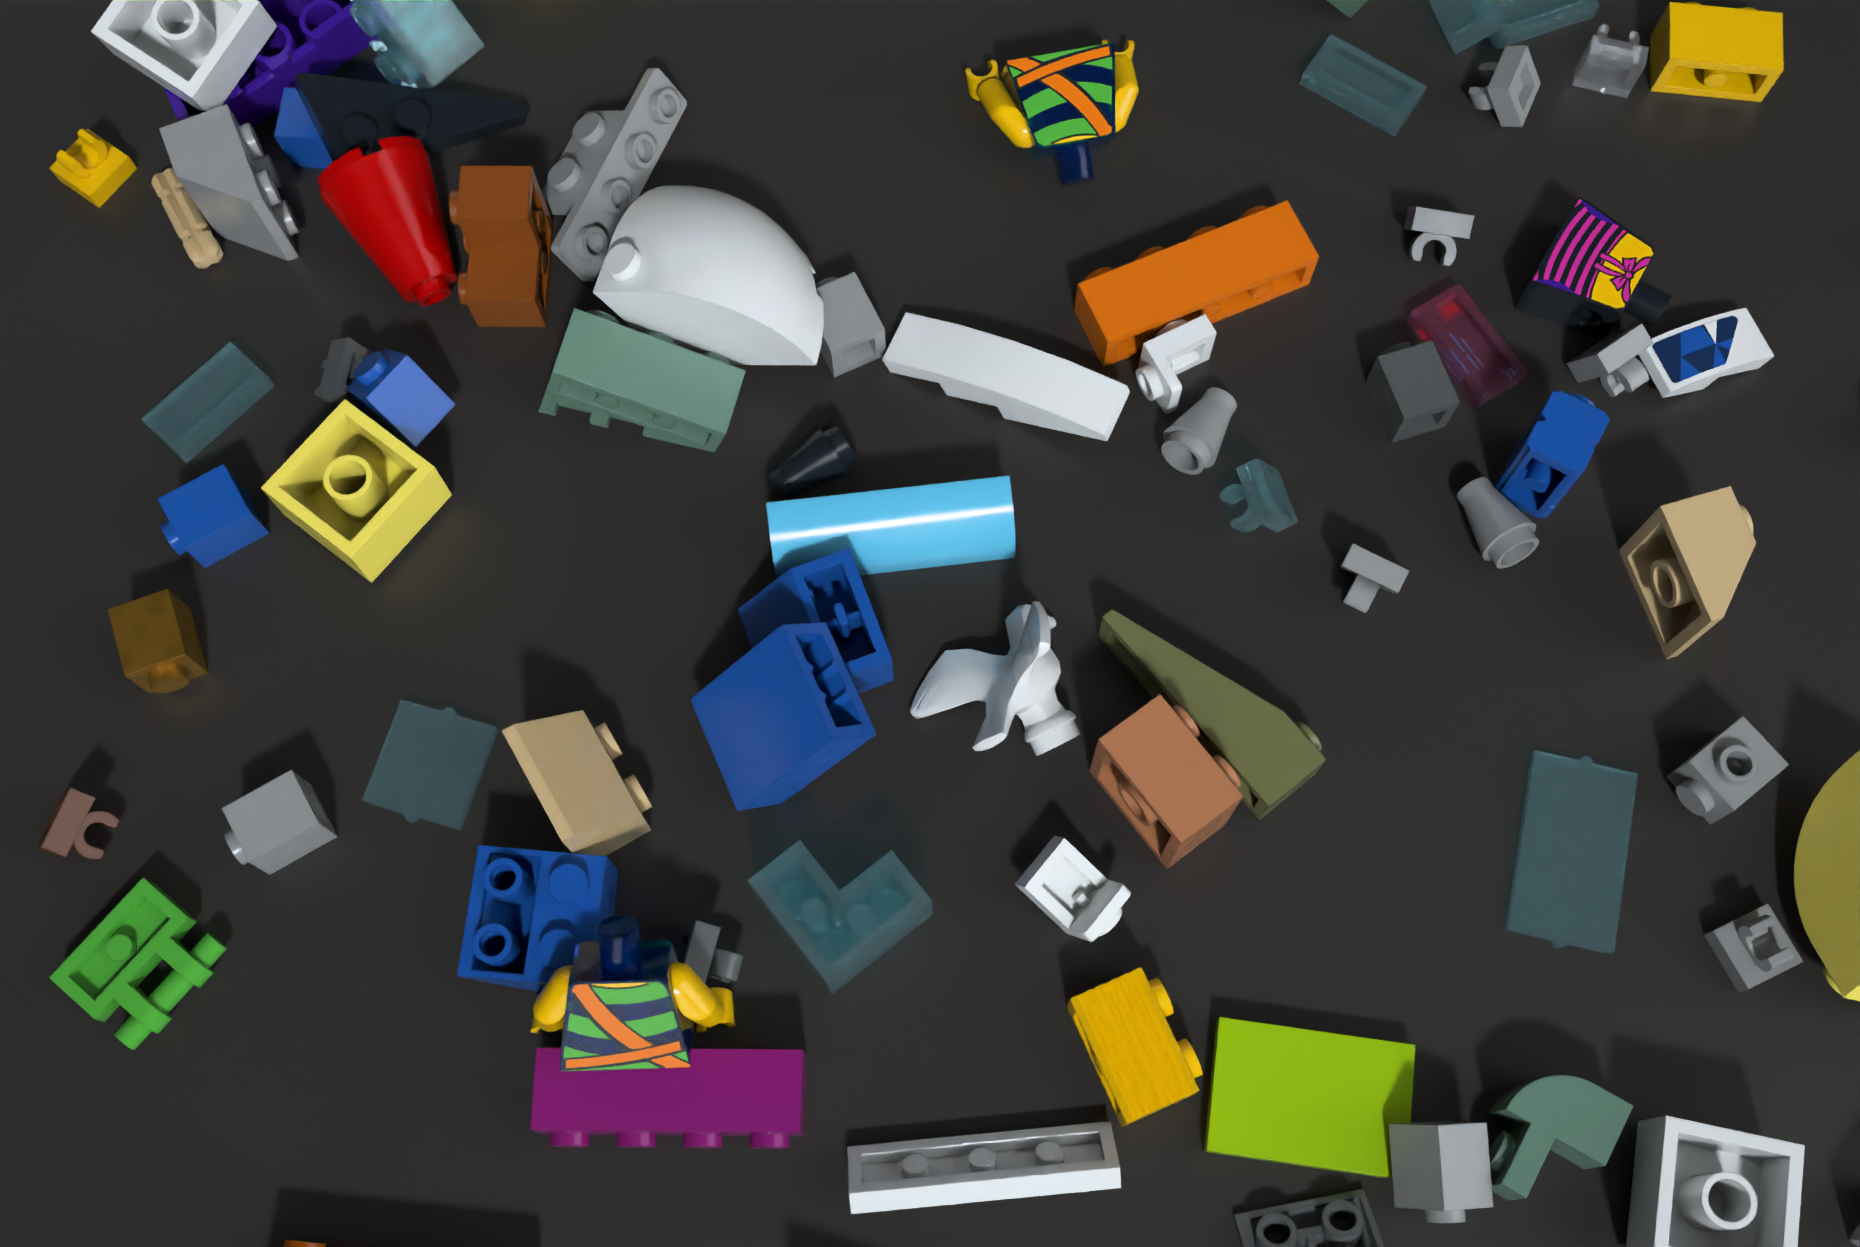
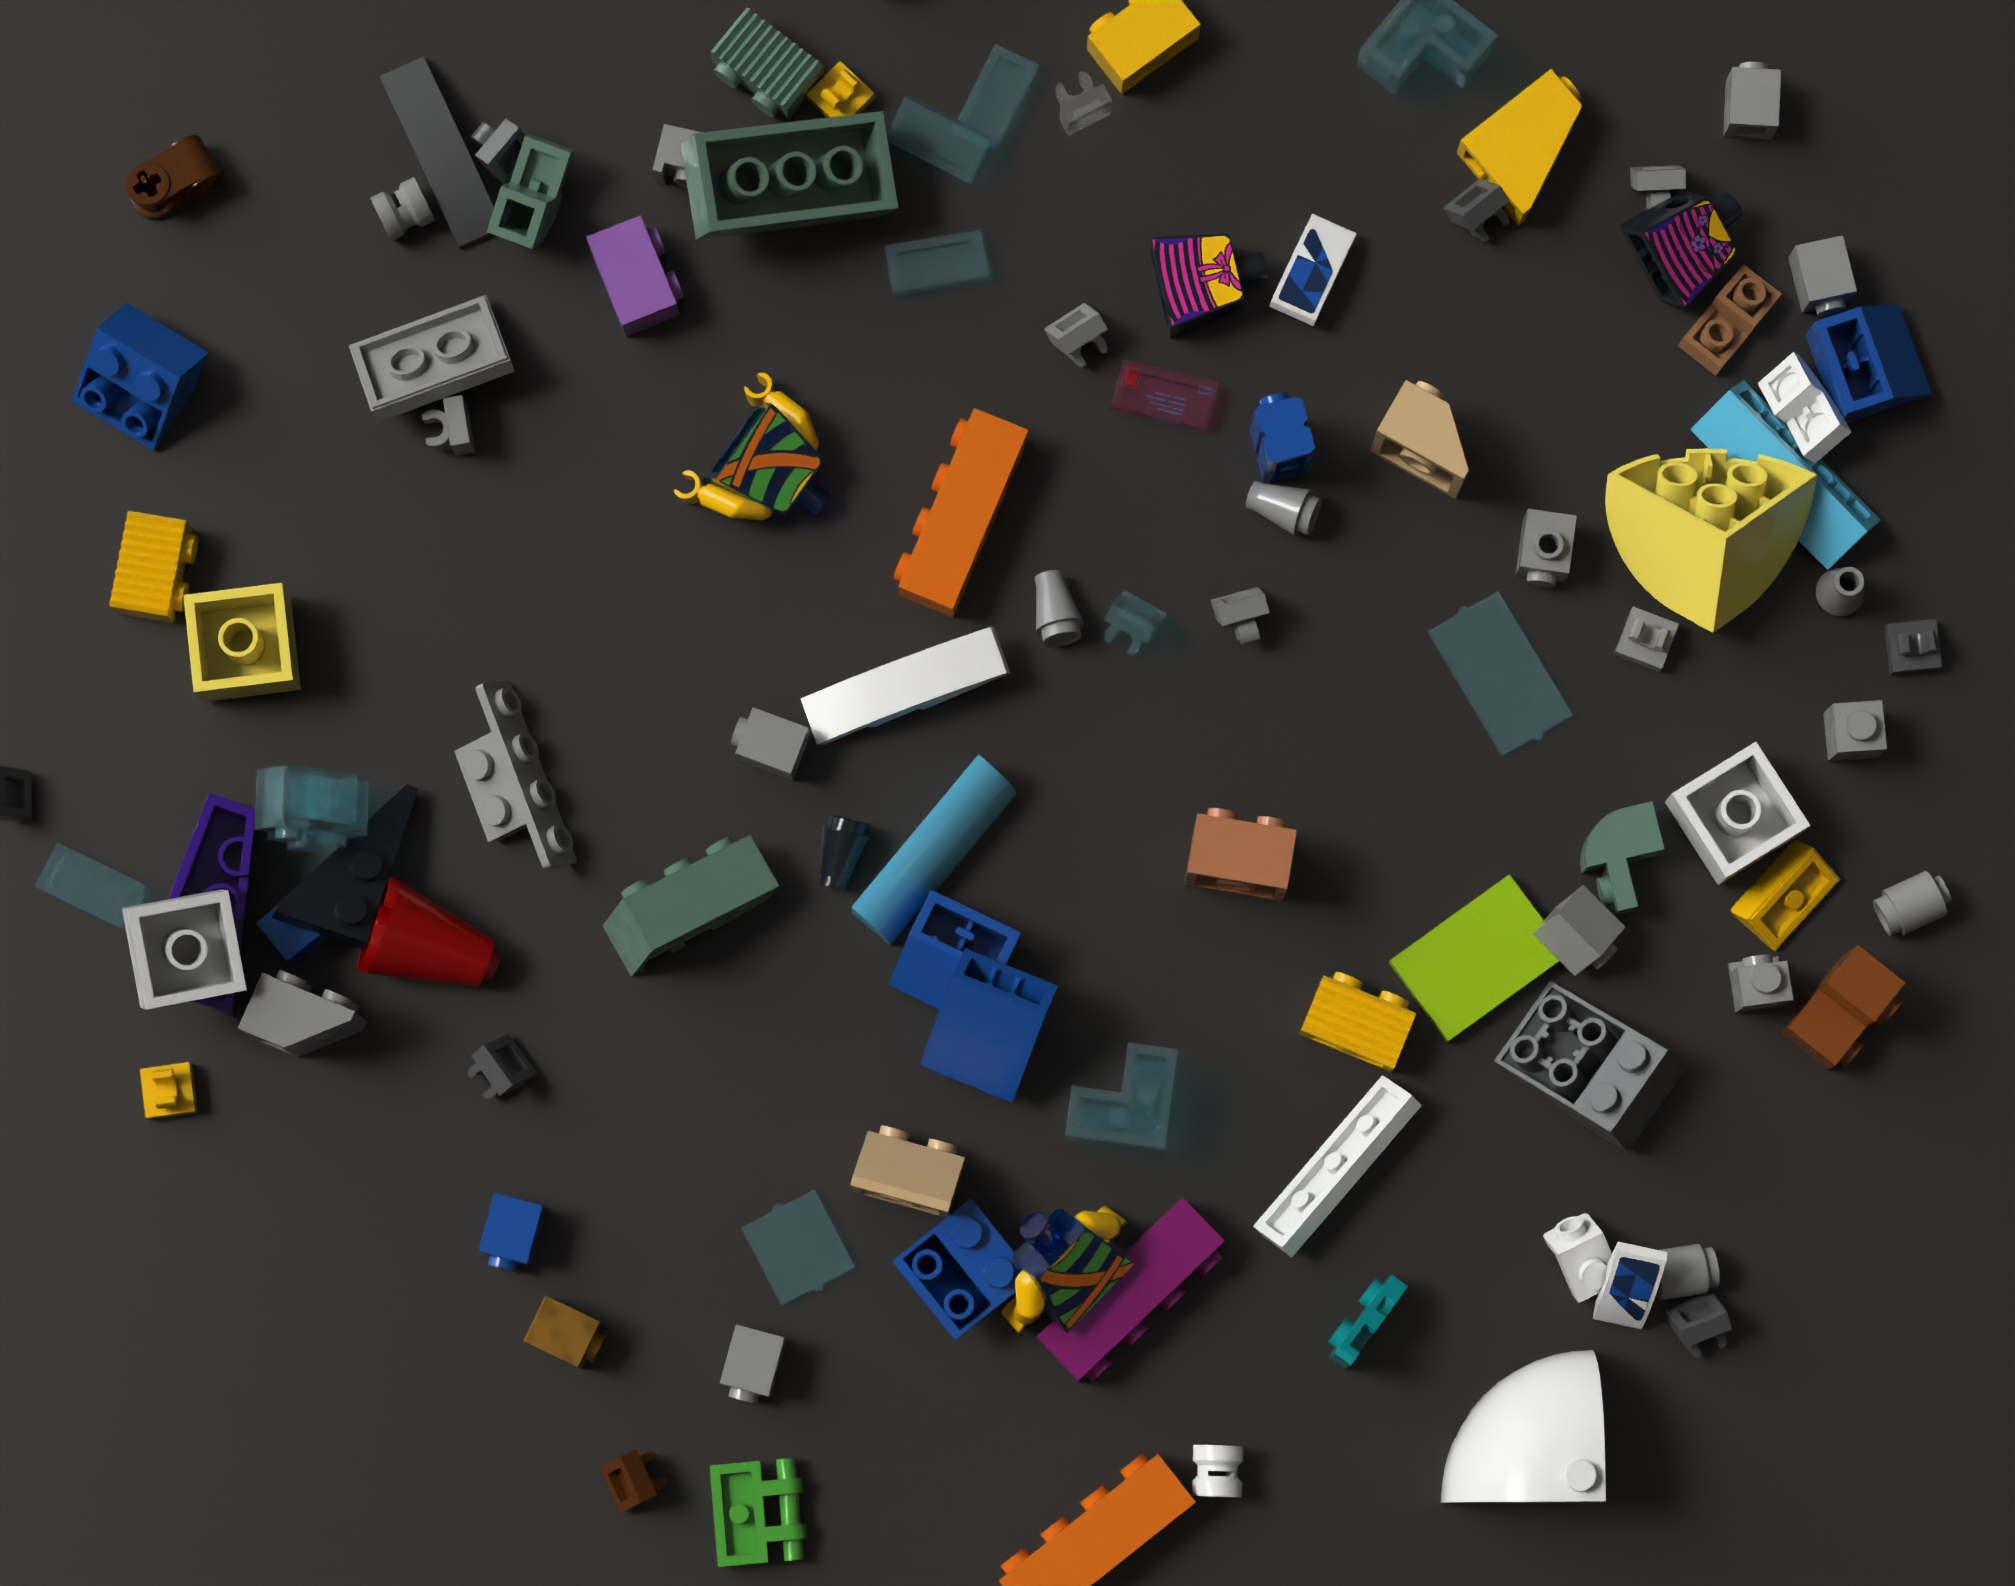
camera: 45 degrees left, 10 degrees up
clear light blue tile [141,342,275,464] -> none
tan axle [151,167,223,269] -> none
light yellow brick [261,399,452,583] -> none
brick [344,348,455,447] -> none
dark orange brick [449,166,554,327] -> none
white brick [593,185,824,365] -> none
dark grey tile [671,920,743,984] -> none
white animal [910,601,1081,756] -> none
white bracket [1015,836,1131,942] -> none
olive slope [1098,609,1326,820] -> none
white bracket [1136,314,1217,414] -> none
dark grey brick [1365,340,1460,443] -> none
light grey tile [1468,45,1541,127] -> none
light grey tile [1566,323,1654,397] -> none

